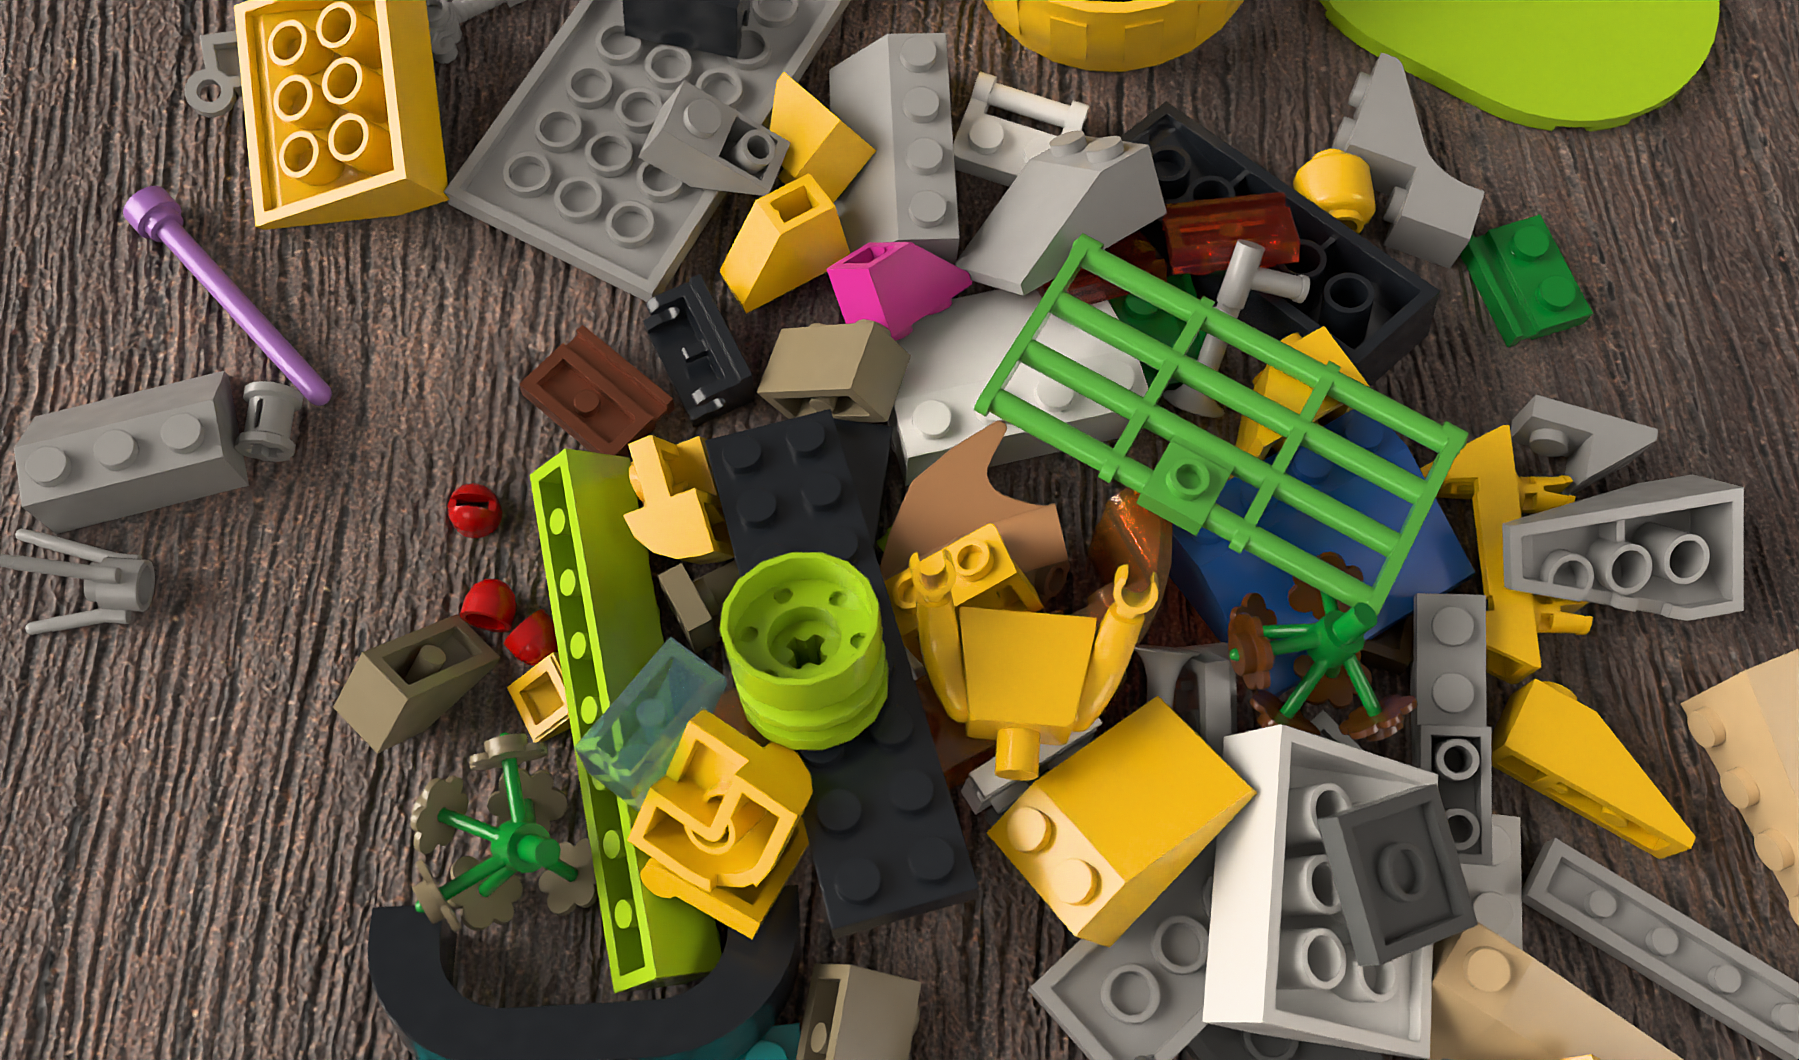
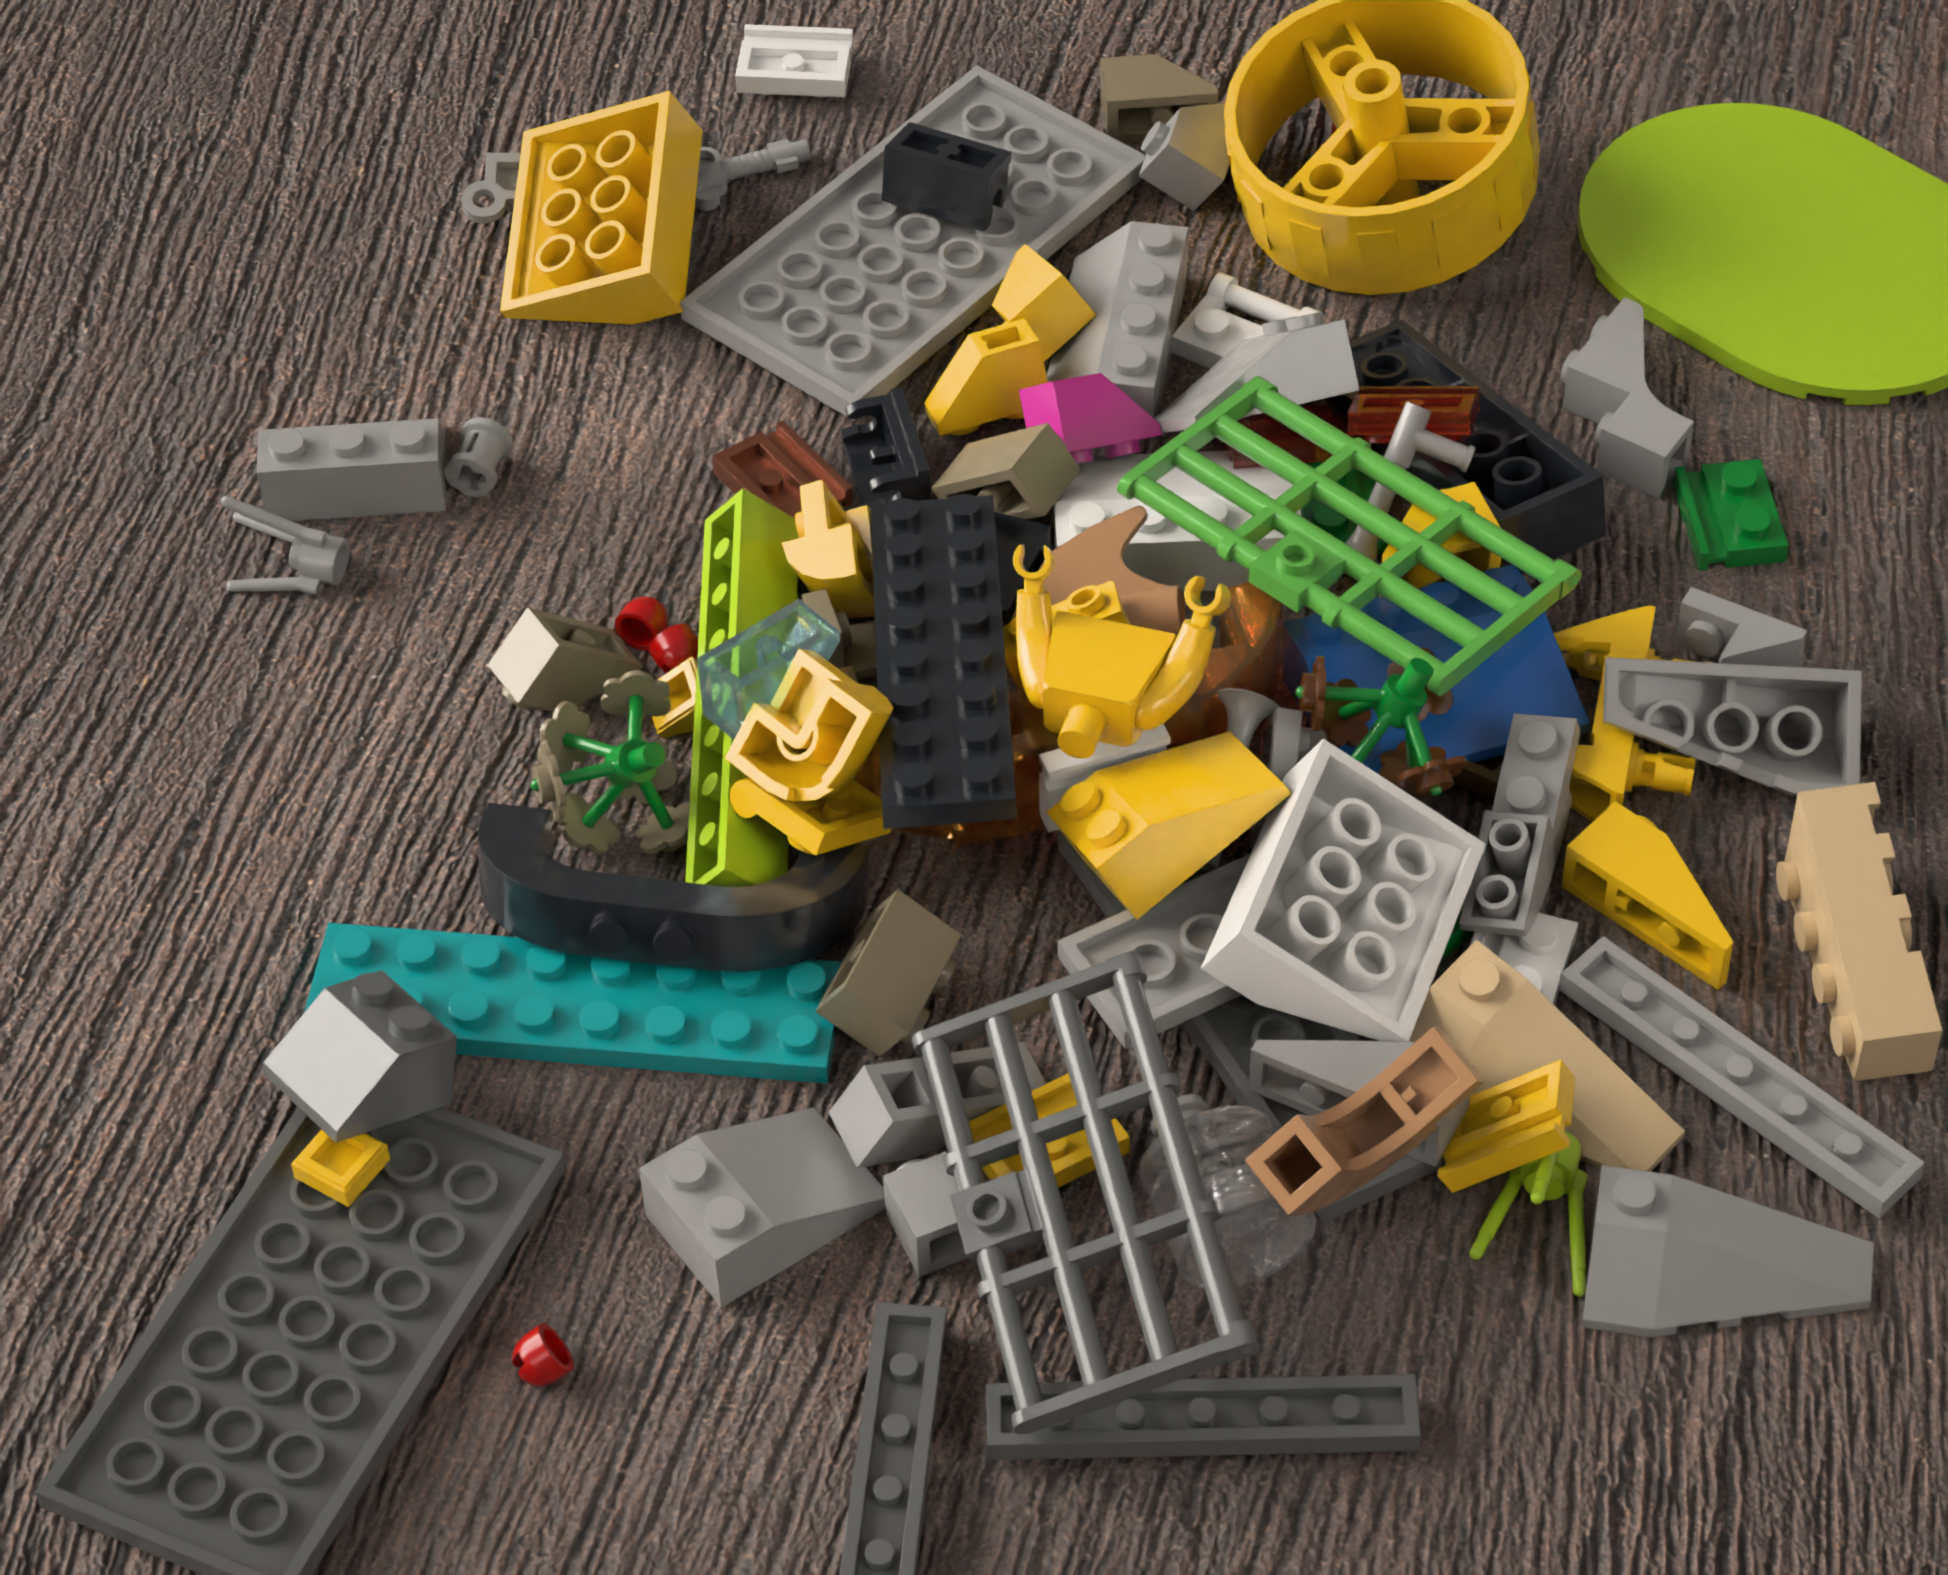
camera: 20 degrees right, 20 degrees down
medium lavender piece [123,186,332,406] -> none
red hinge [448,483,502,538] -> none
light grey slope [639,80,791,196] -> none
lime wheel [720,552,889,750] -> none
yellow head [1293,149,1376,234] -> none
dark grey plate [1317,784,1478,966] -> none

